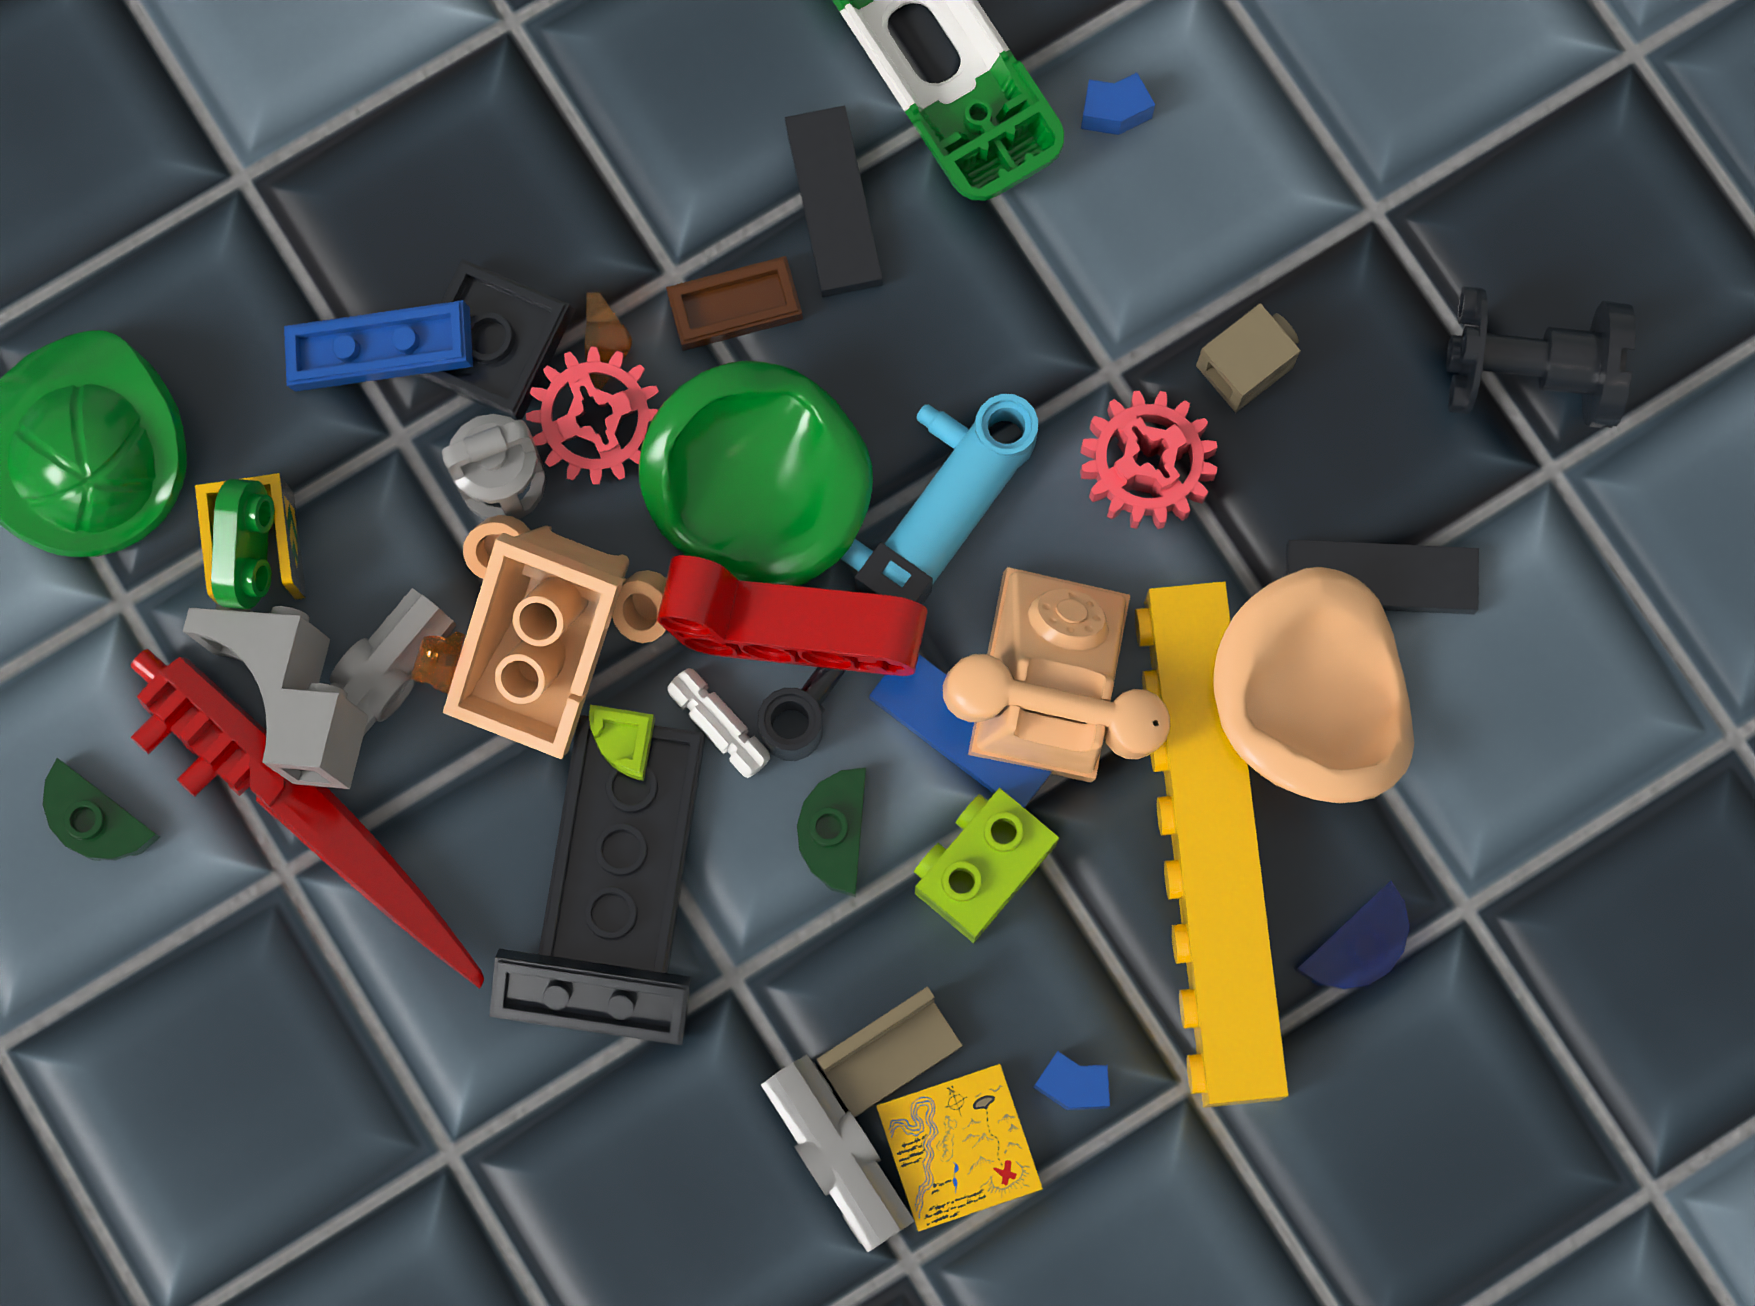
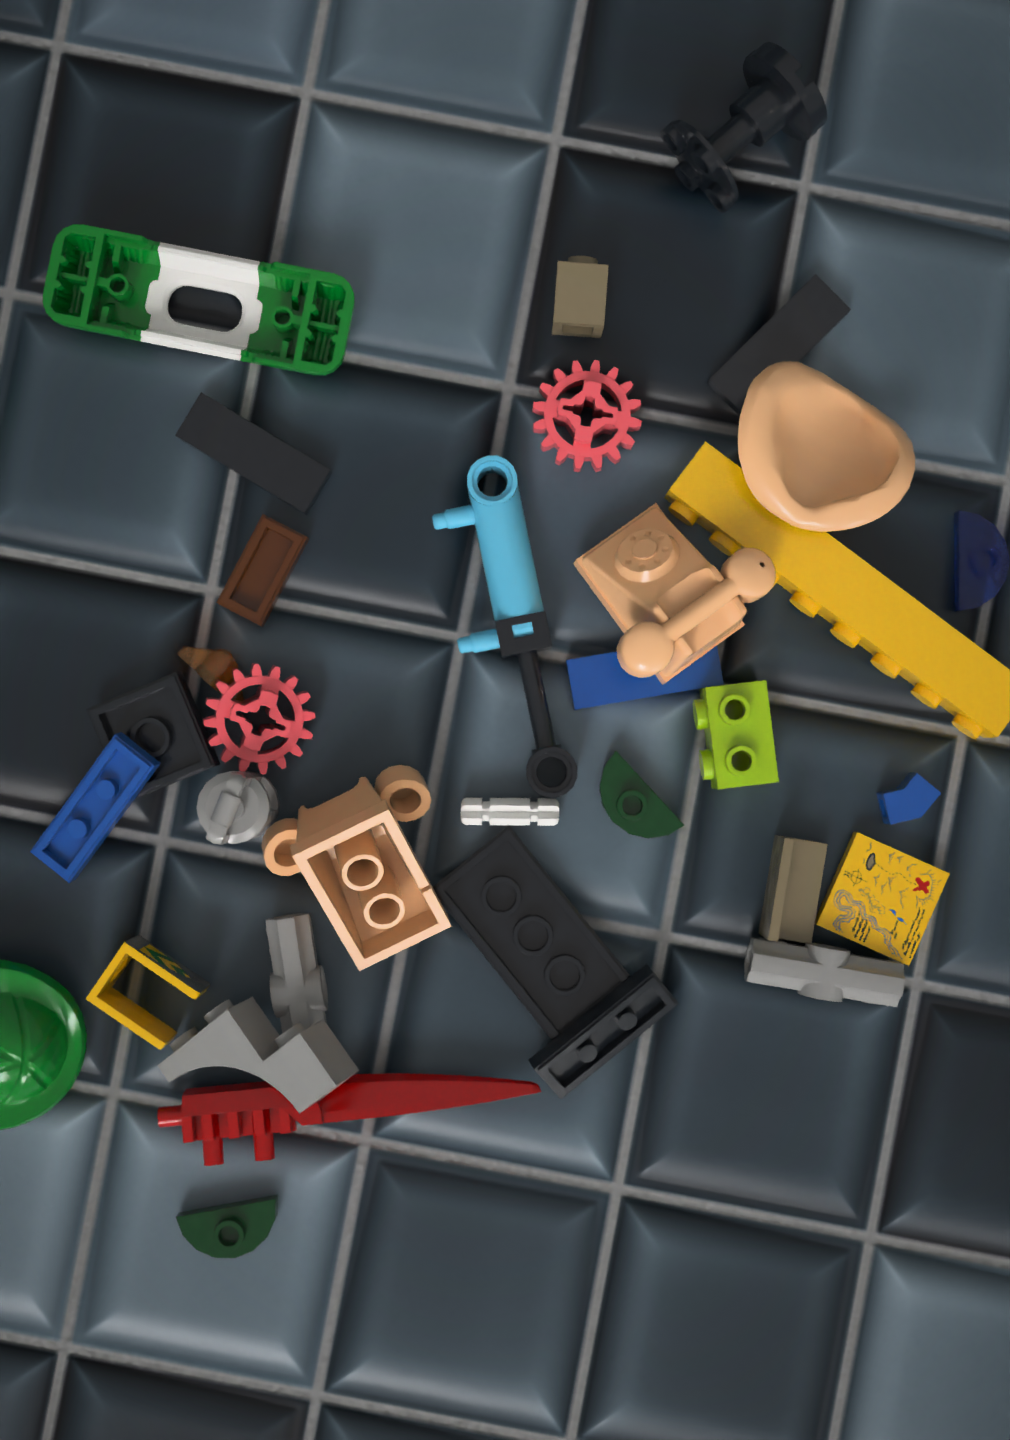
camera: 50 degrees left, 10 degrees up
green plate [211,479,275,609] -> none
clear orange piece [410,631,465,694] -> none
lime tile [589,704,655,781] -> none
green piece [638,361,873,586] -> none
red beam [657,555,928,676] -> none
blue piece [1081,73,1155,135] -> none

